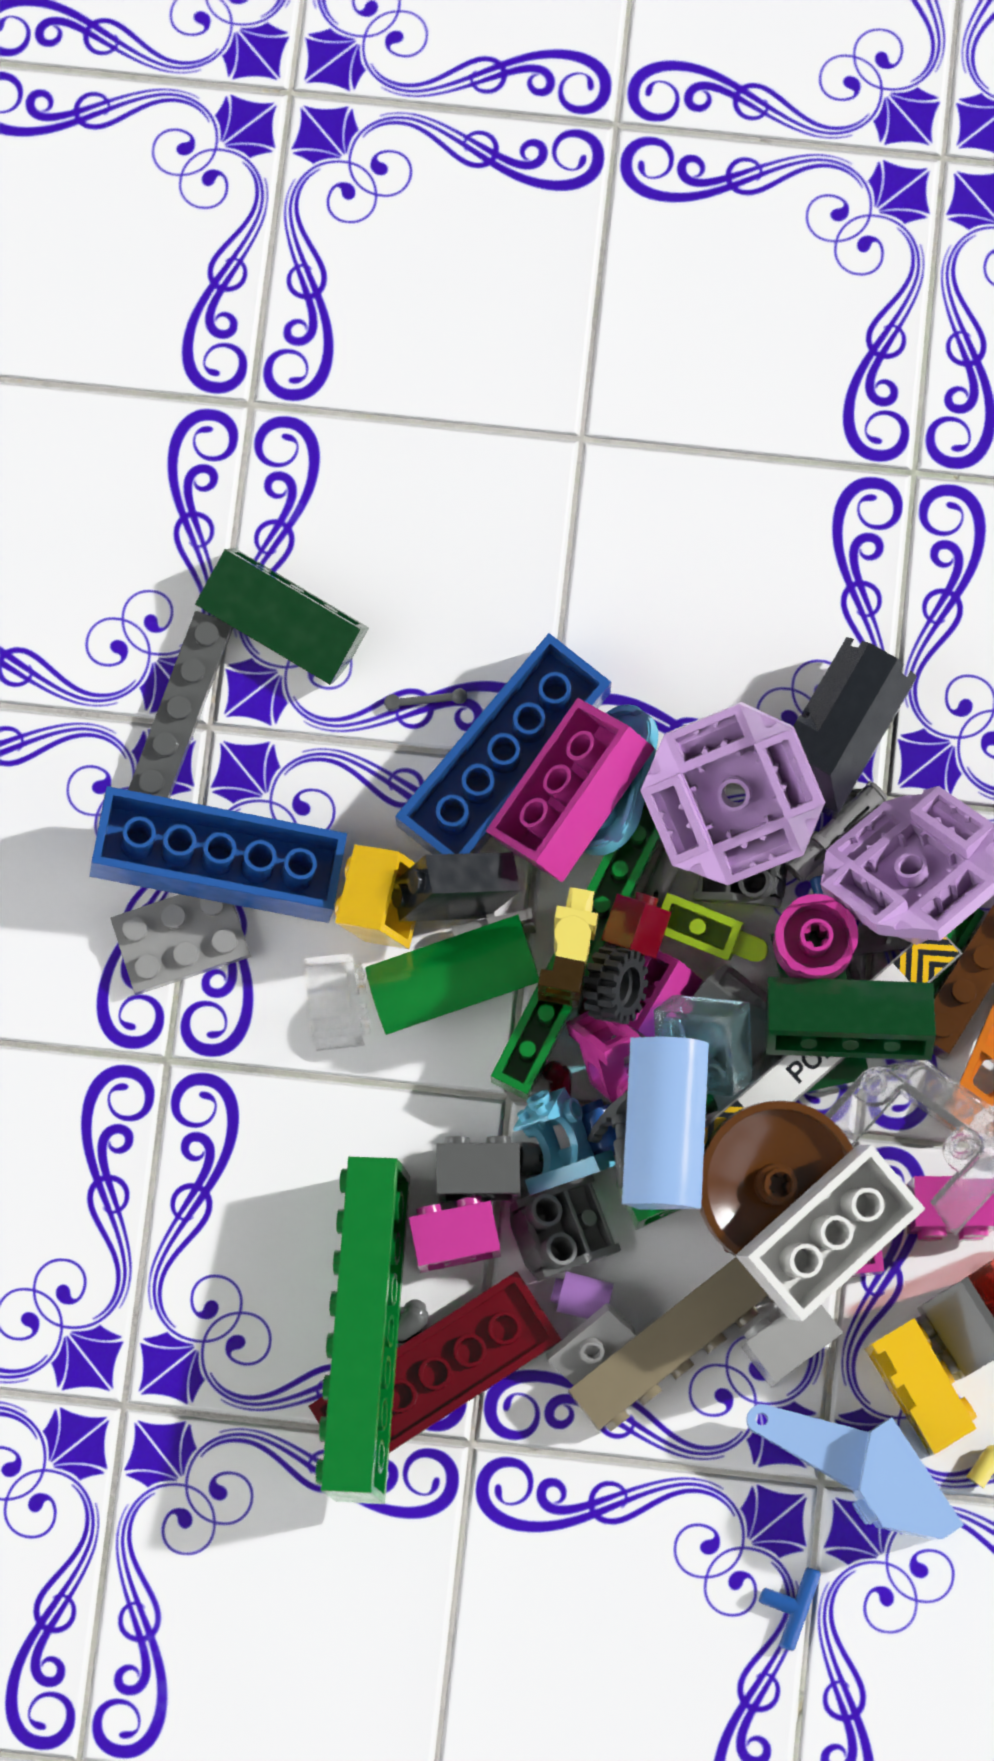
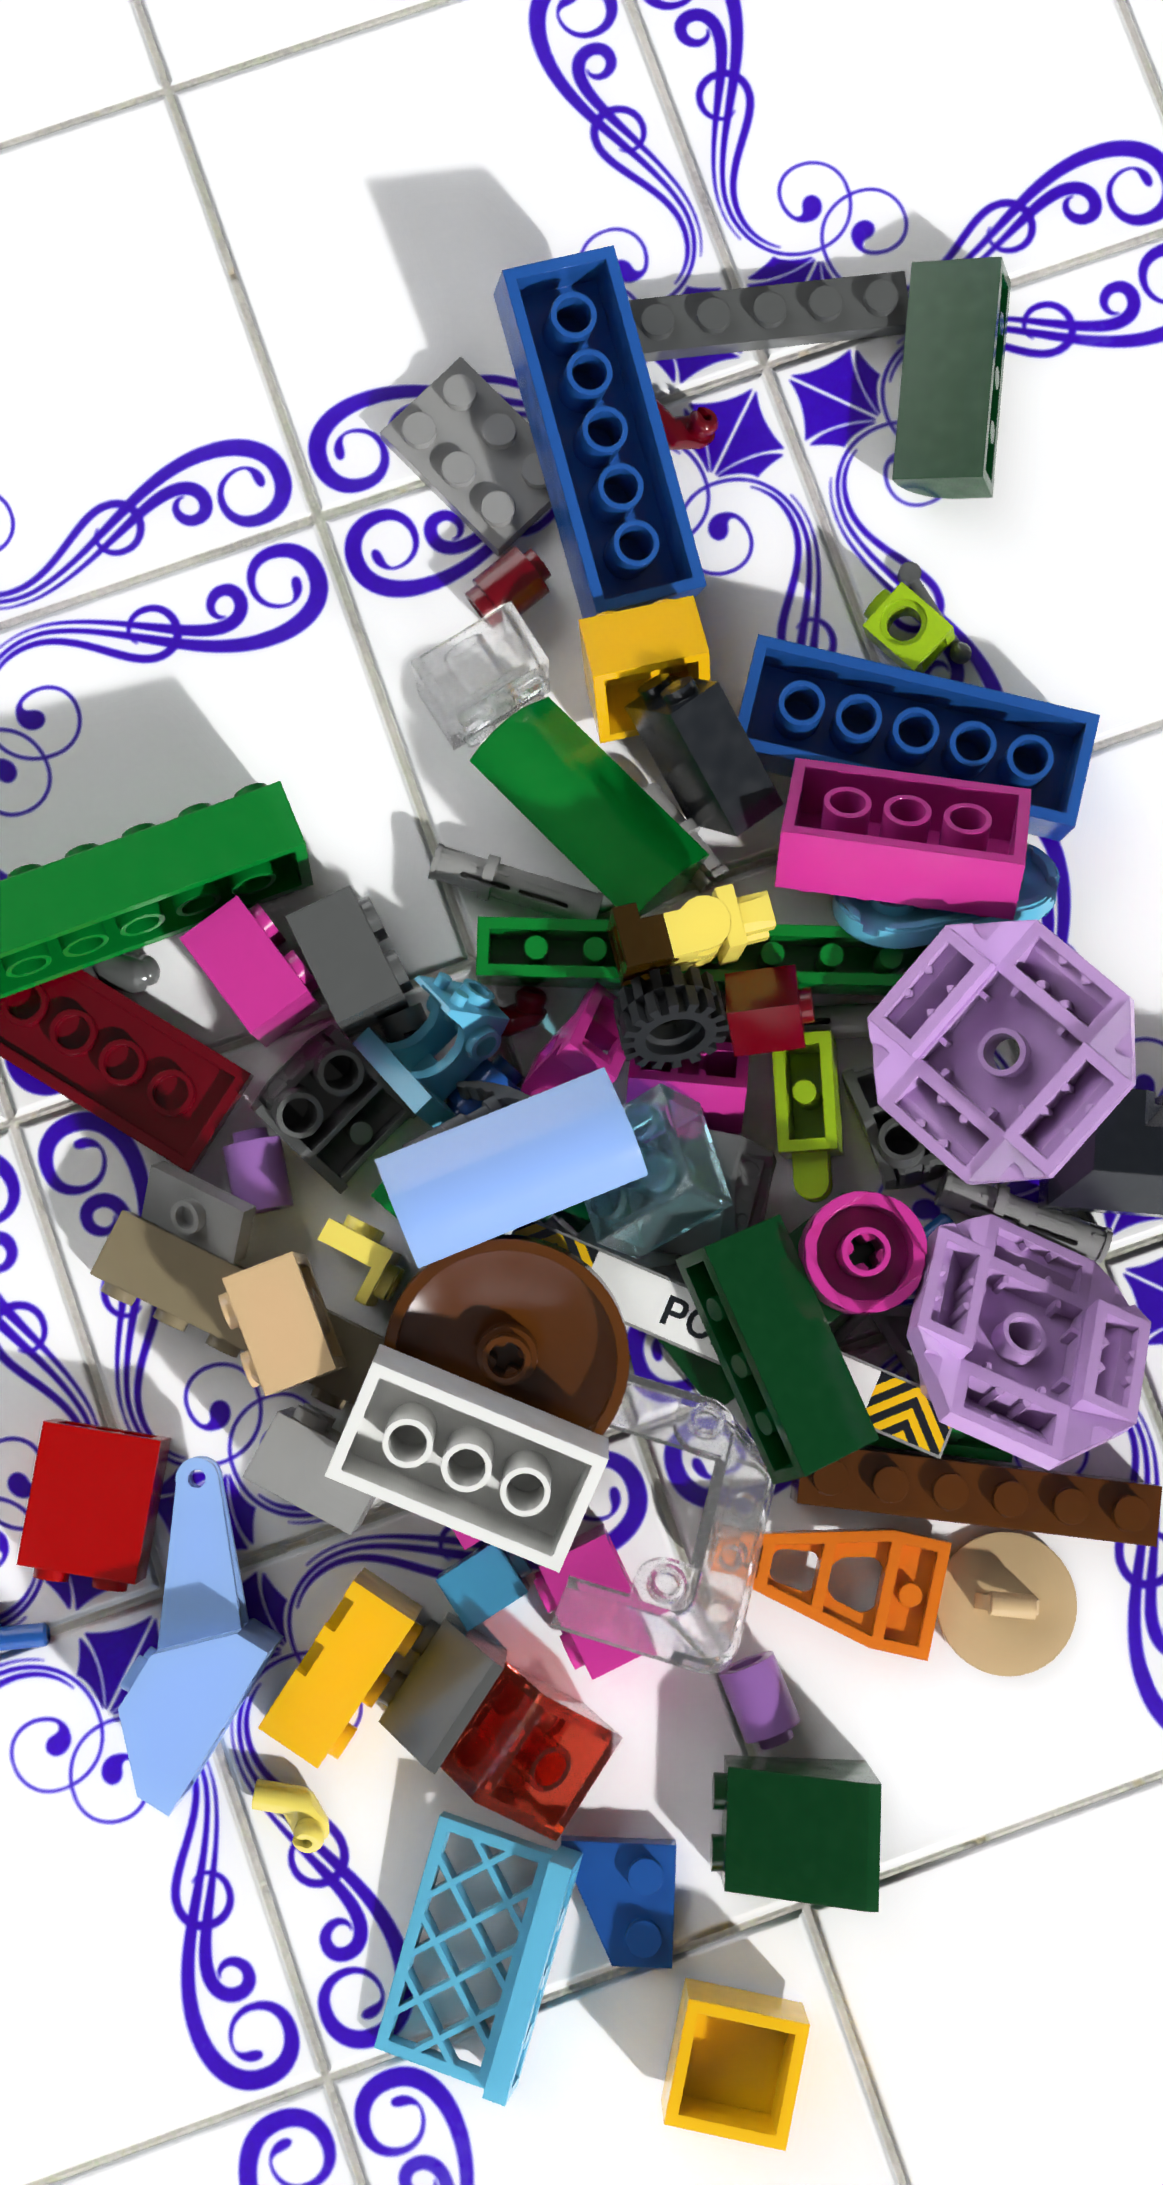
camera: 60 degrees right, 5 degrees up
none -> red brick [16,1418,171,1592]
none -> tan brick [218,1251,348,1396]
none -> light yellow bracket [318,1214,405,1306]
none -> light grey pin [428,843,604,919]
none -> dark azure brick [436,1543,533,1631]
none -> dark red brick [465,546,552,630]
none -> dark red arm [655,397,719,450]
none -> lime brick [862,582,955,673]

